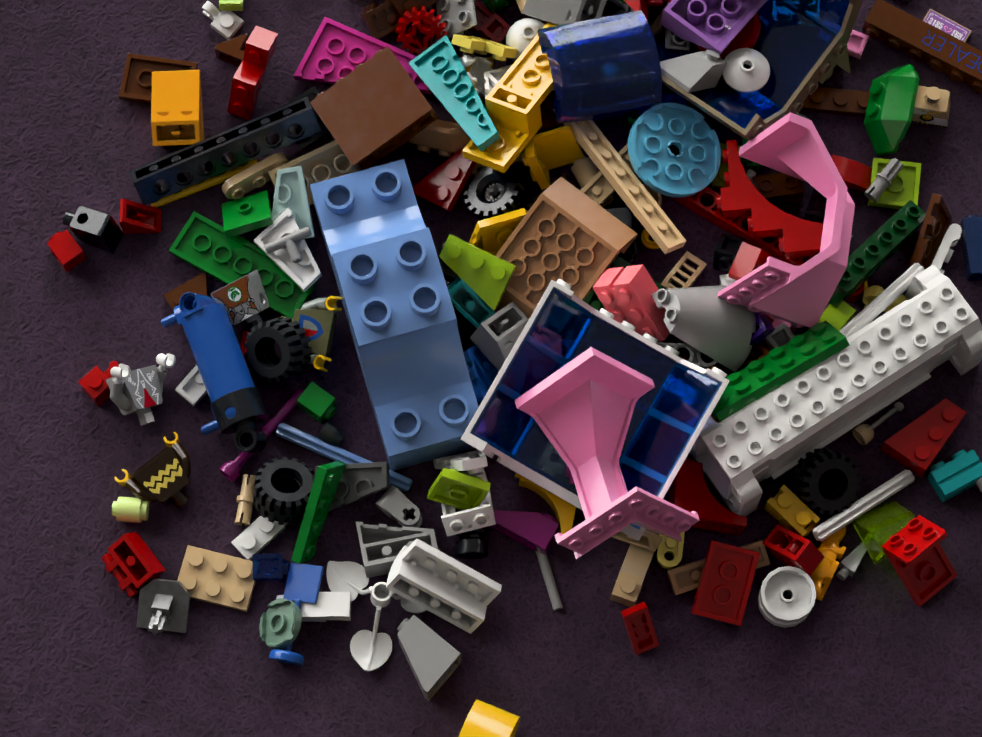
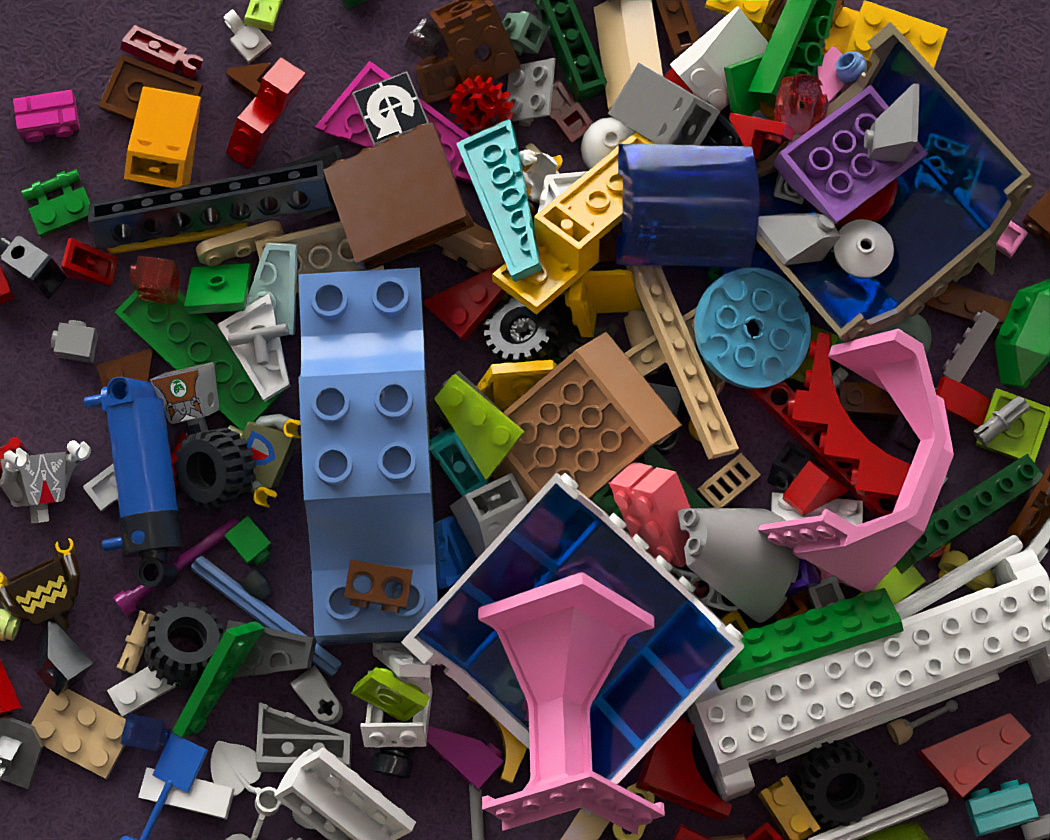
camera: 10 degrees right, 5 degrees up
sand green tile [259,598,302,649] -> none
light yellow plate [451,34,518,61] -> none
none -> dark pink brick [13,90,80,142]
none -> green plate [21,169,90,238]
none -> black slope [37,619,93,696]
none -> light grey brick [51,320,99,363]
none -> dark red plate [120,25,203,78]
none -> clear red brick [130,256,181,304]
none -> reddish brown brick [344,560,413,613]
none -> tile [352,71,429,147]
none -> light grey piece [942,310,999,383]

